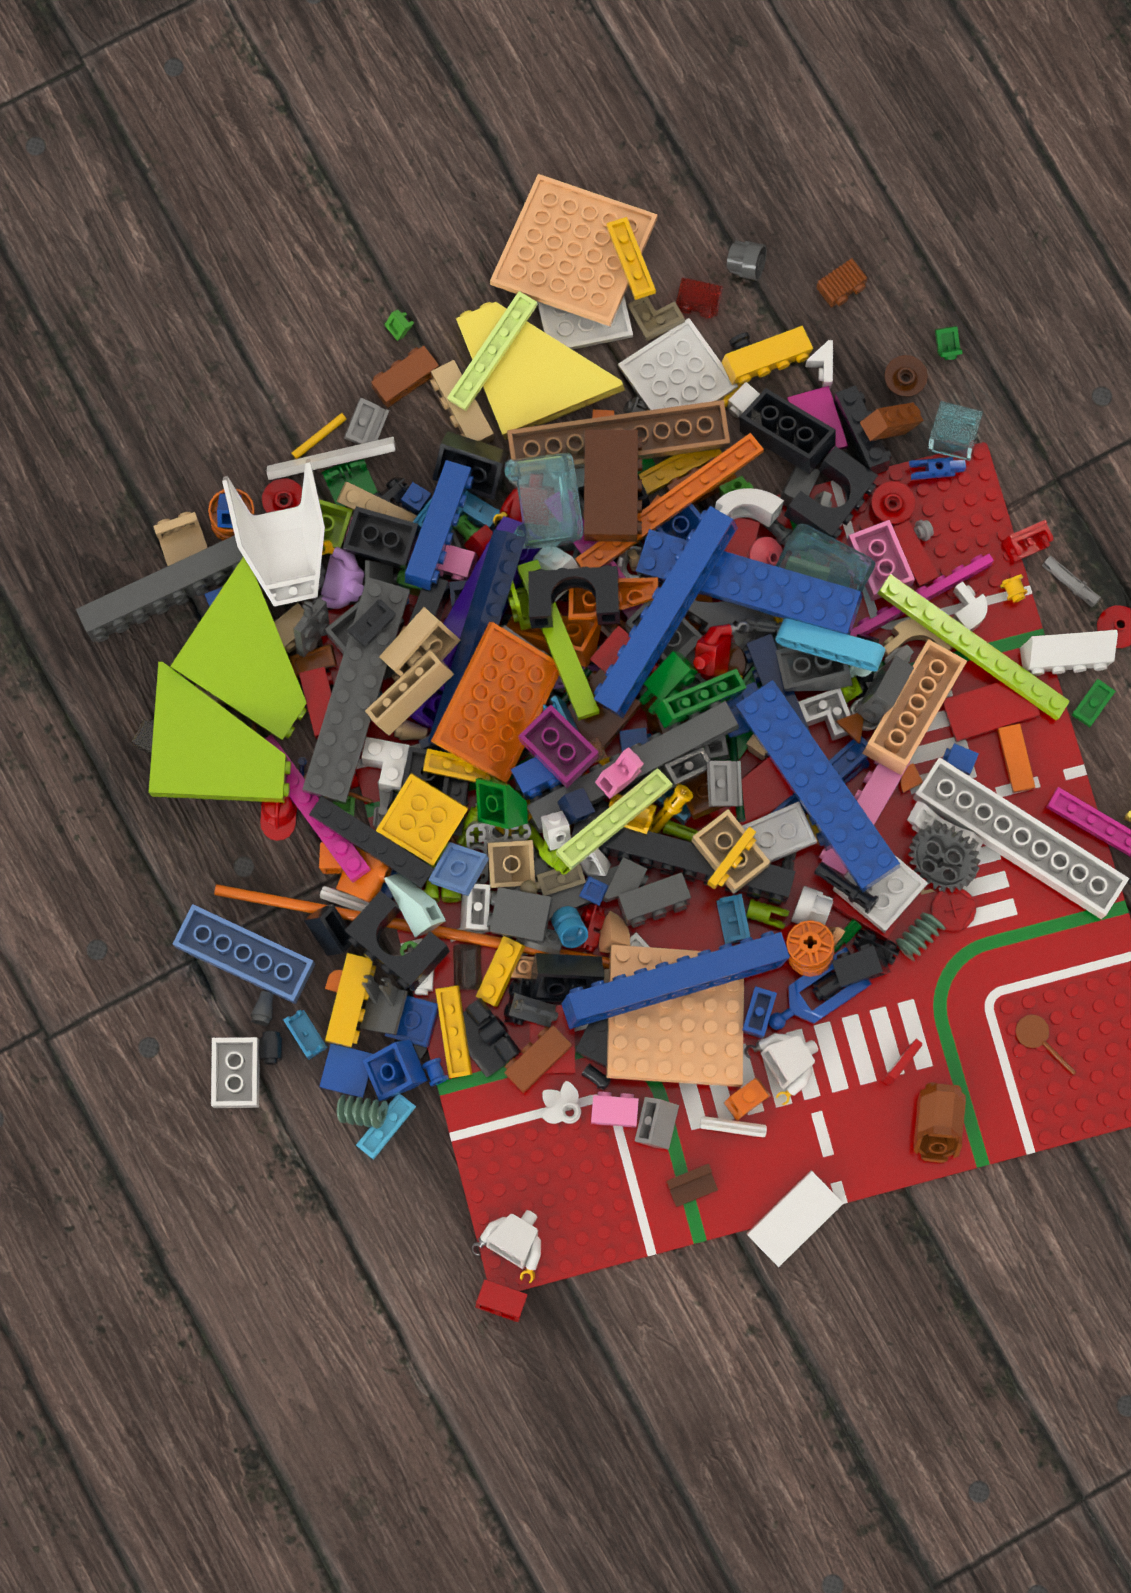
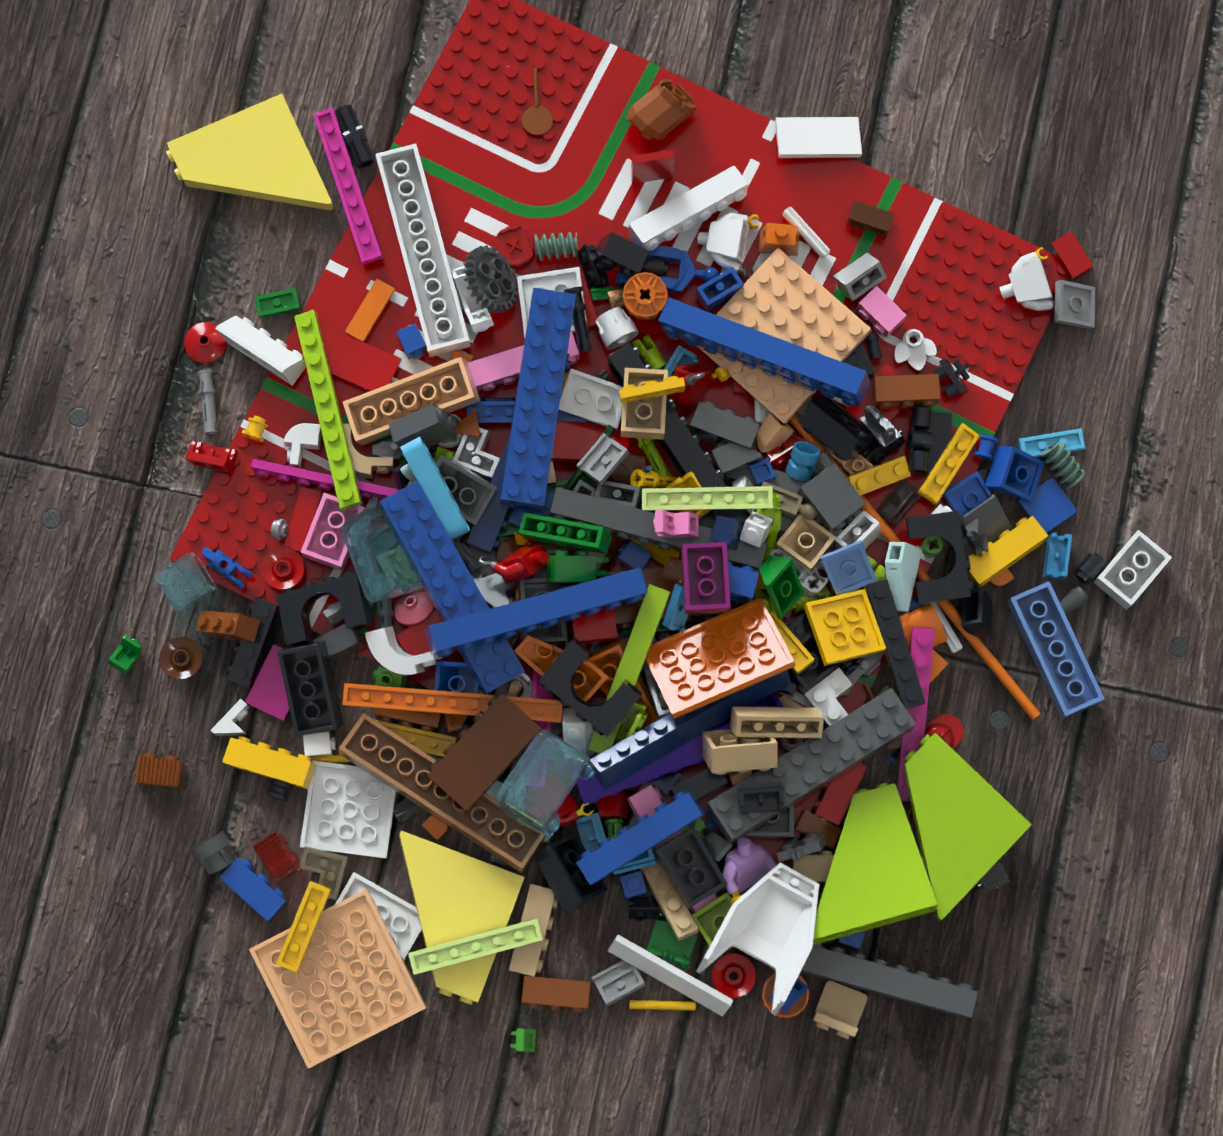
camera: 140 degrees left, 0 degrees up
none -> blue brick [219,858,288,923]
none -> white brick [628,166,748,251]
none -> red torso [668,363,731,415]
none -> black hips [933,358,970,397]
none -> light grey plate [1054,280,1095,329]

